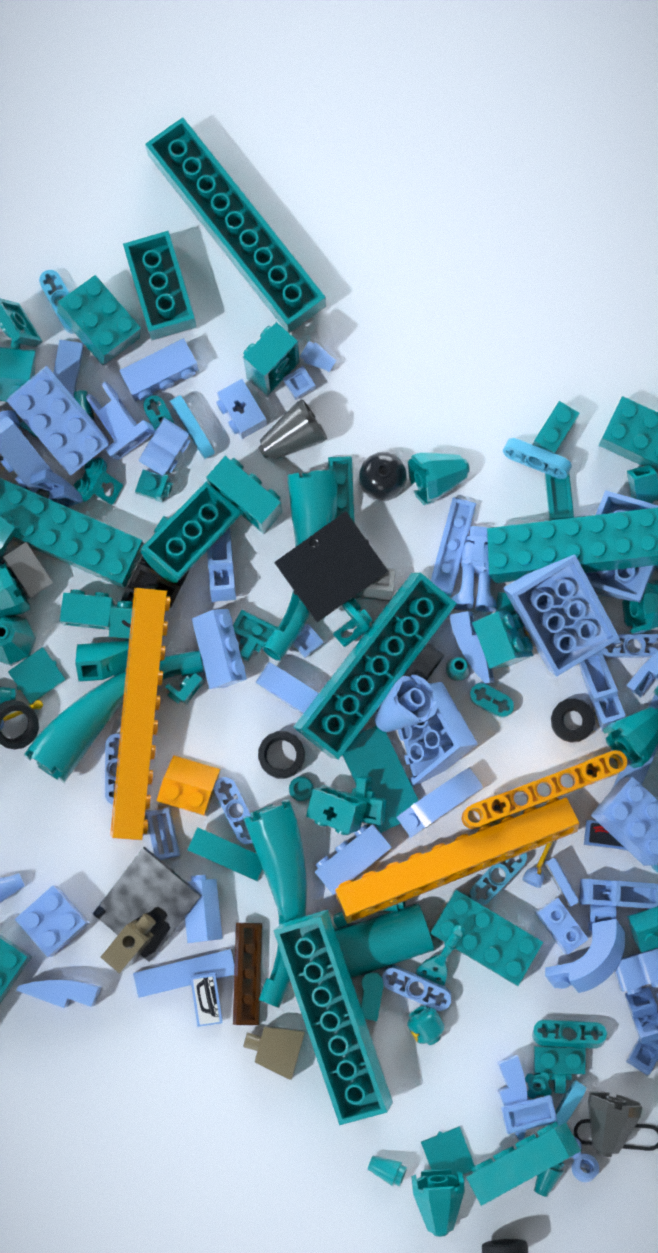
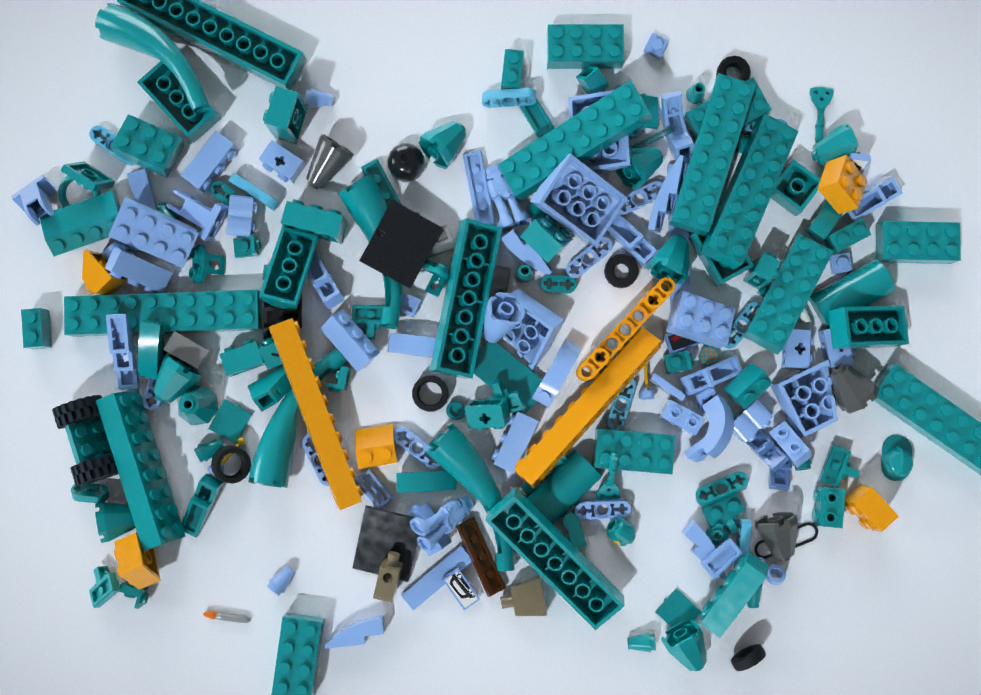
camera: 30 degrees left, 5 degrees up
light blue brick [15,885,90,957] -> none
medium blue slope [30,469,83,507] -> none
light blue plate [283,366,316,400] -> none
none -> teal brick [95,3,210,114]
none -> light blue piece [410,495,474,552]
none -> light blue beam [566,237,613,279]
none -> teal bracket [663,350,694,374]
none -> tile [698,346,719,366]

